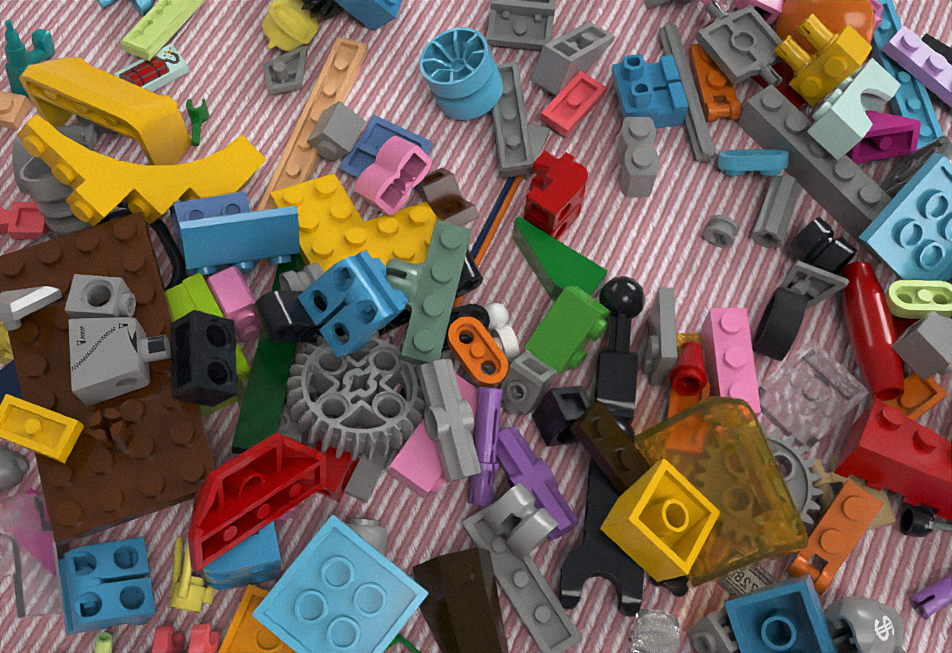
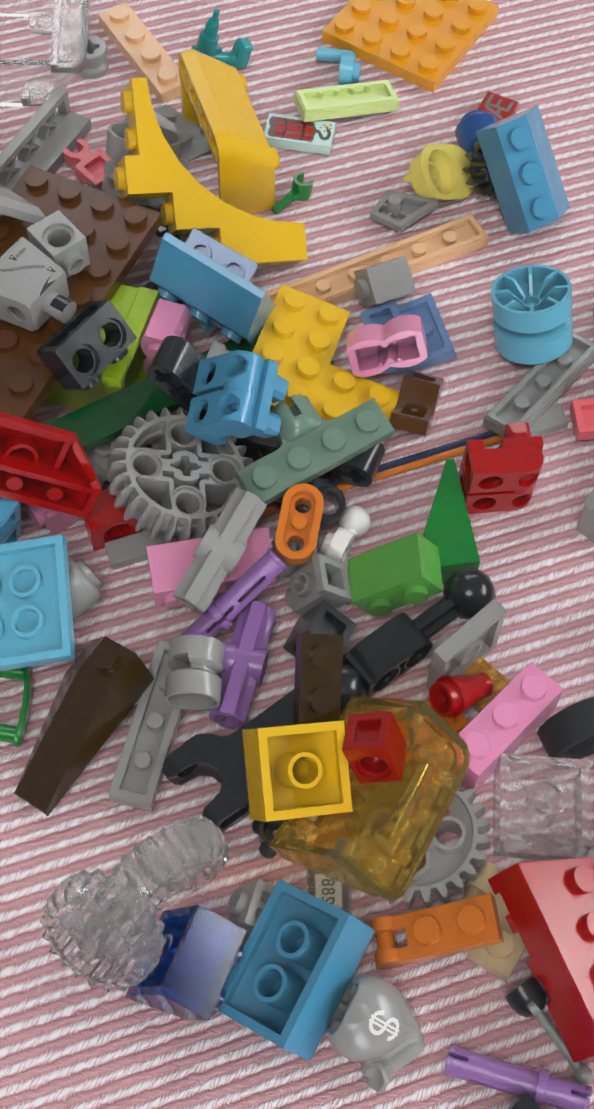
camera: 45 degrees right, 5 degrees down
none -> red brick [342,711,408,784]

